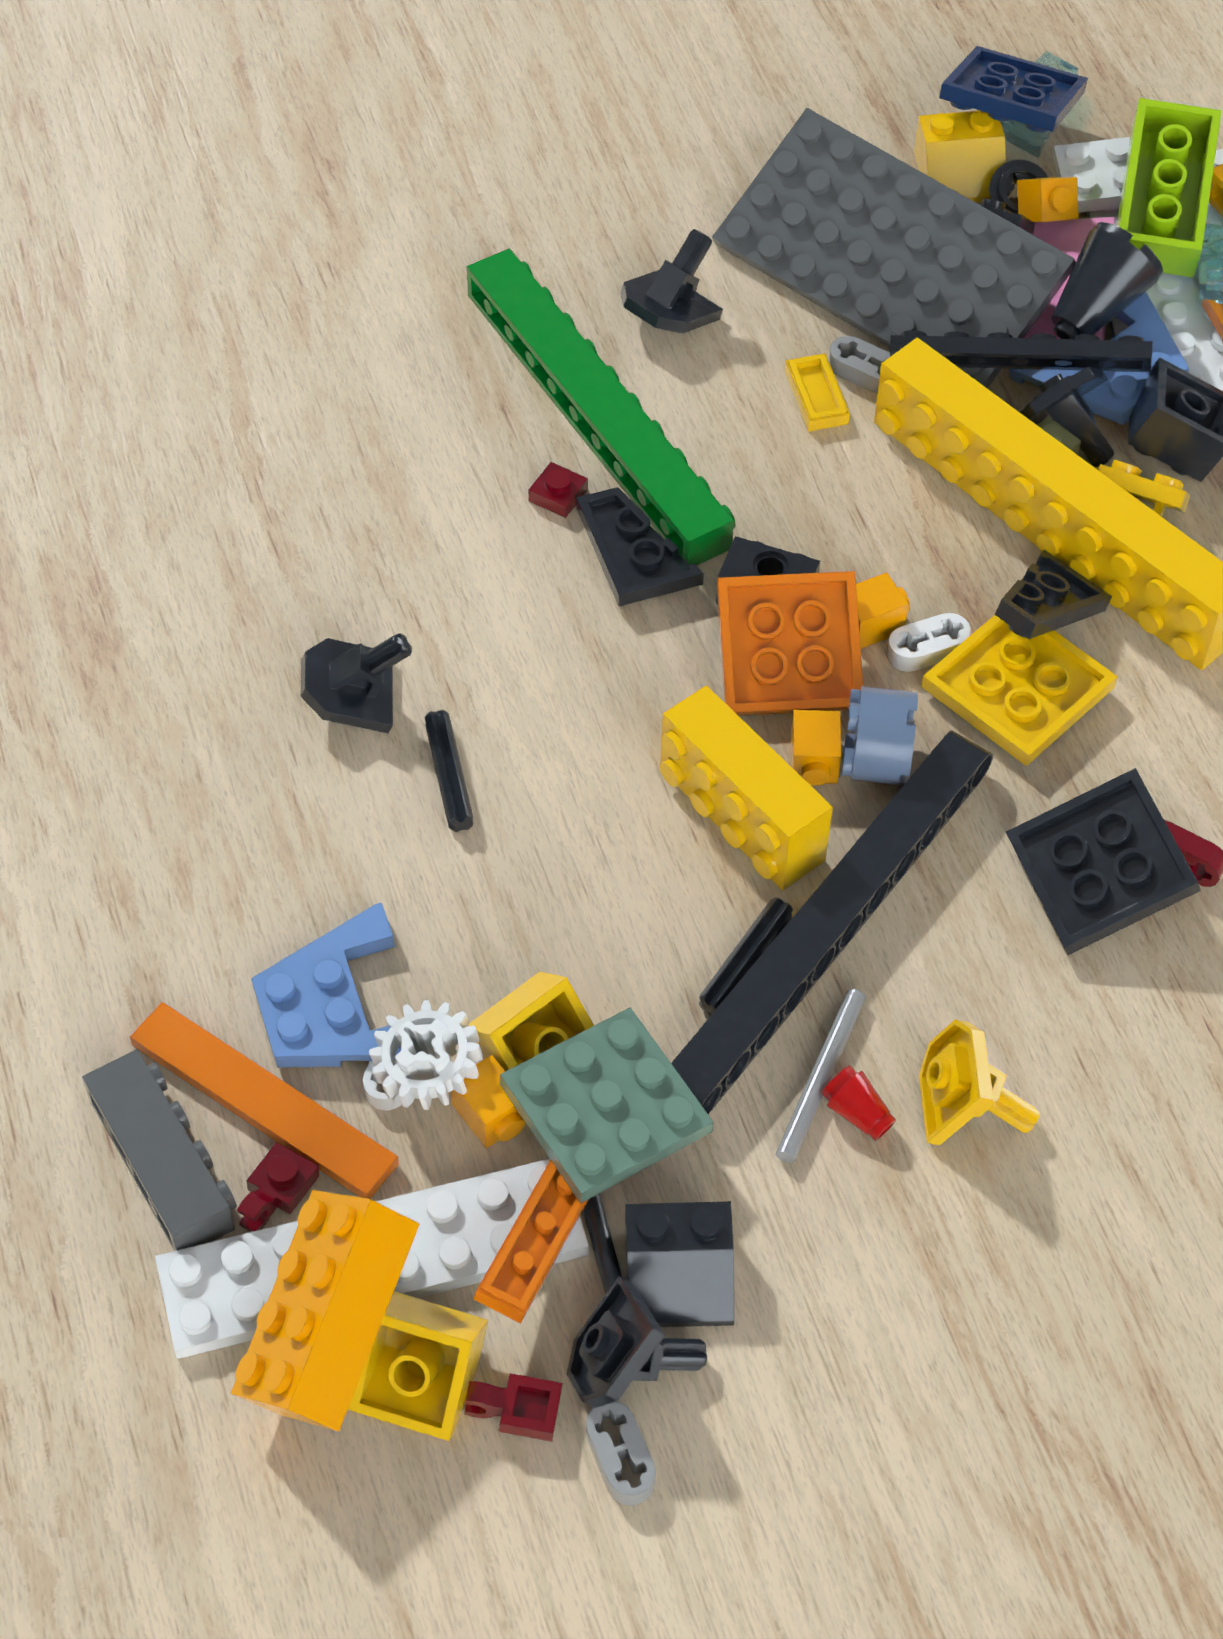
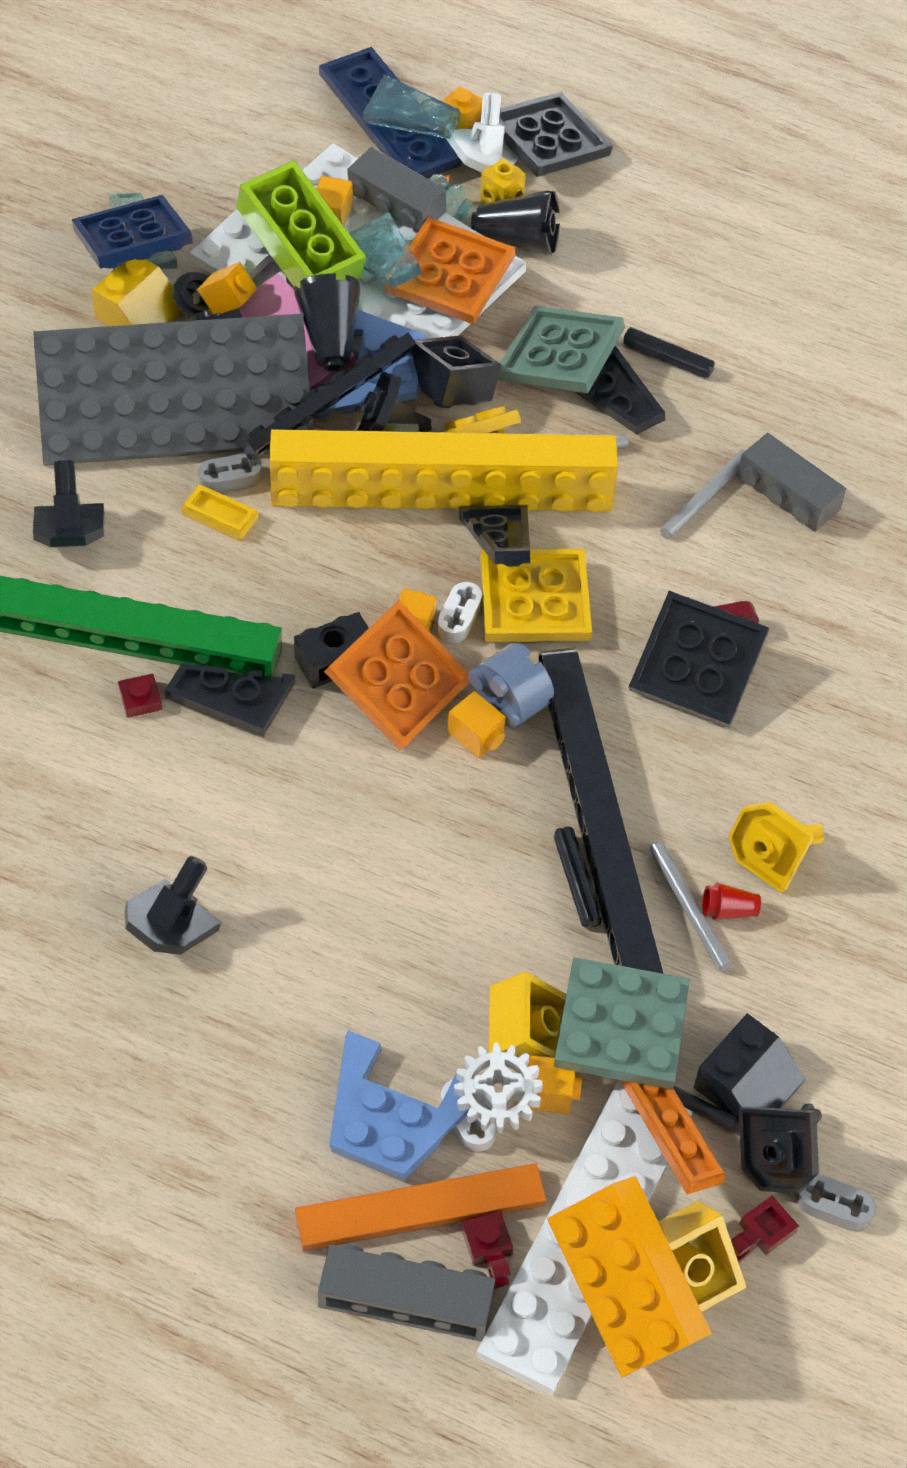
camera: 50 degrees left, 0 degrees up
black axle [425,709,474,832] -> none
yellow brick [659,685,833,891] -> none

